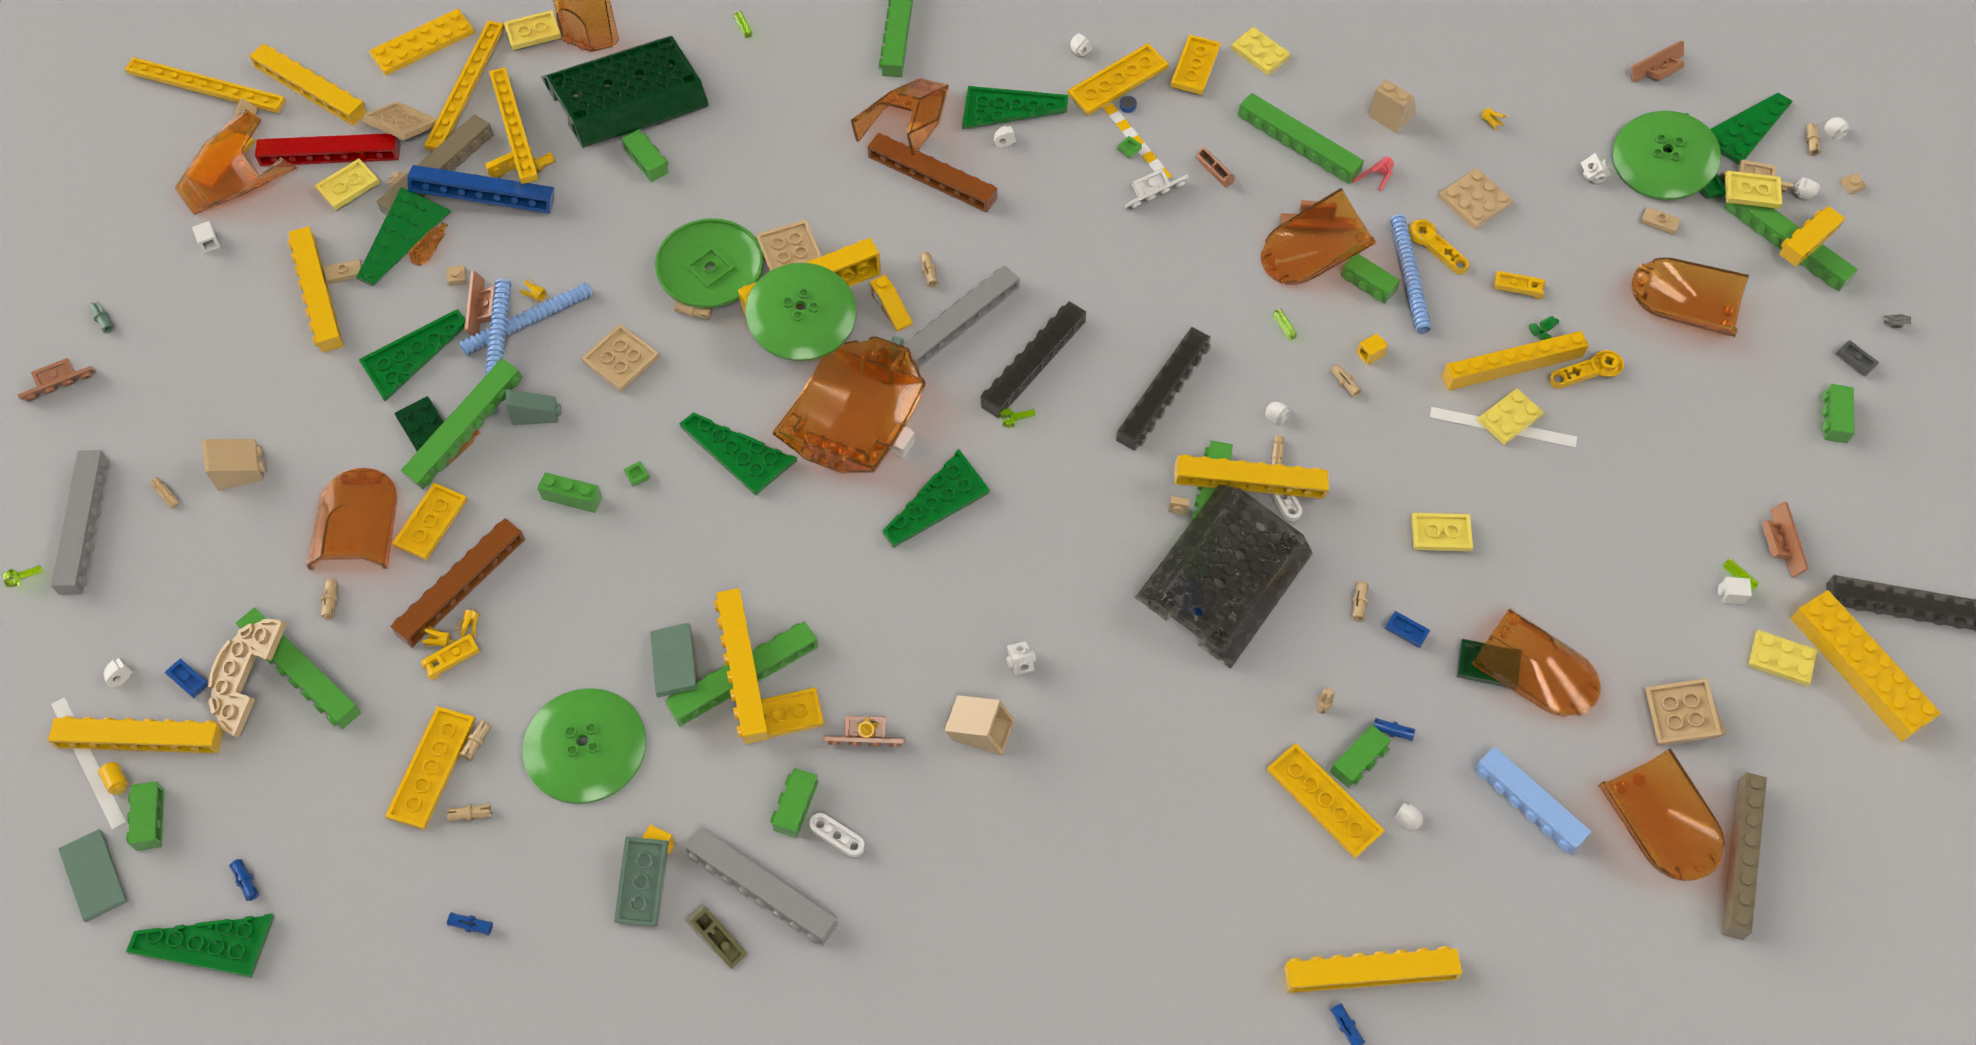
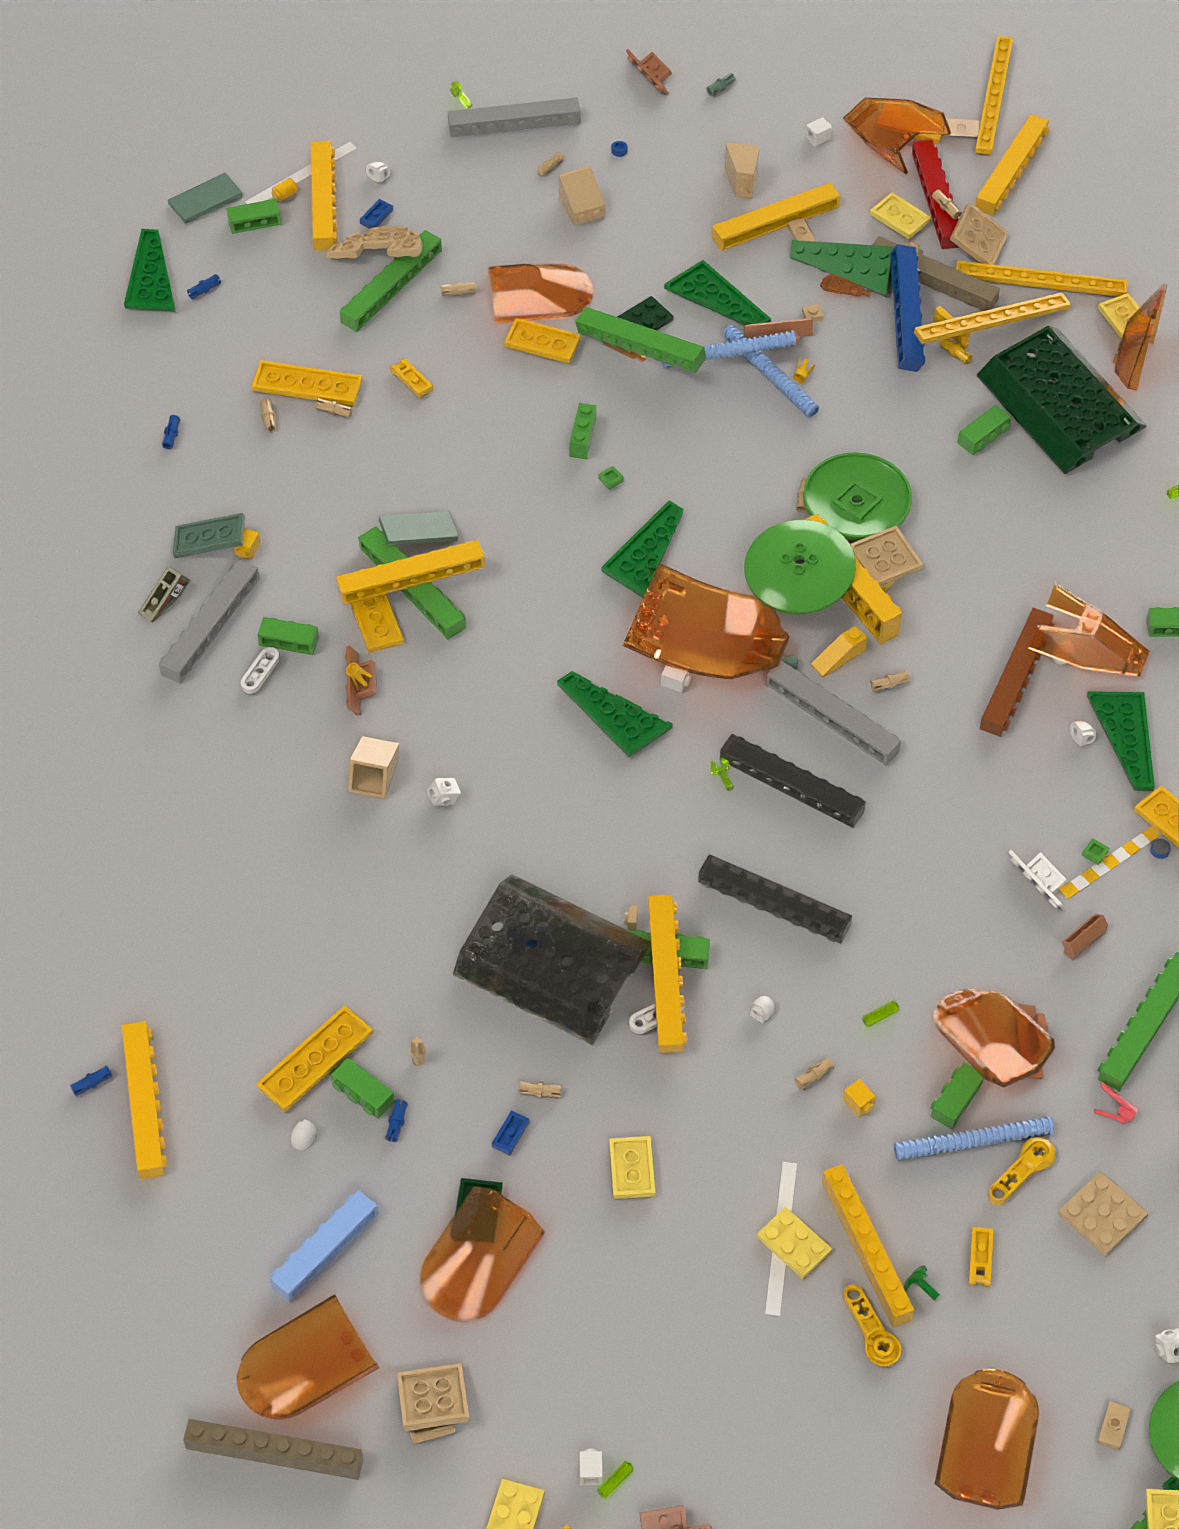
camera: 85 degrees right, 5 degrees down
yellow plate [369,8,475,76] -> none
dark orange brick [390,518,525,648] -> none
yellow piece [422,626,454,647] -> none
yellow piece [455,608,480,639] -> none
sand green slope [505,389,561,425] -> none
bright green dish [523,688,646,804] -> none
tan plate [581,324,660,392] -> none
tan axle [1271,435,1285,465] -> none
none -> blue tile [611,141,628,157]
none -> tan slope [725,142,759,198]
none -> tan pin [932,189,961,219]

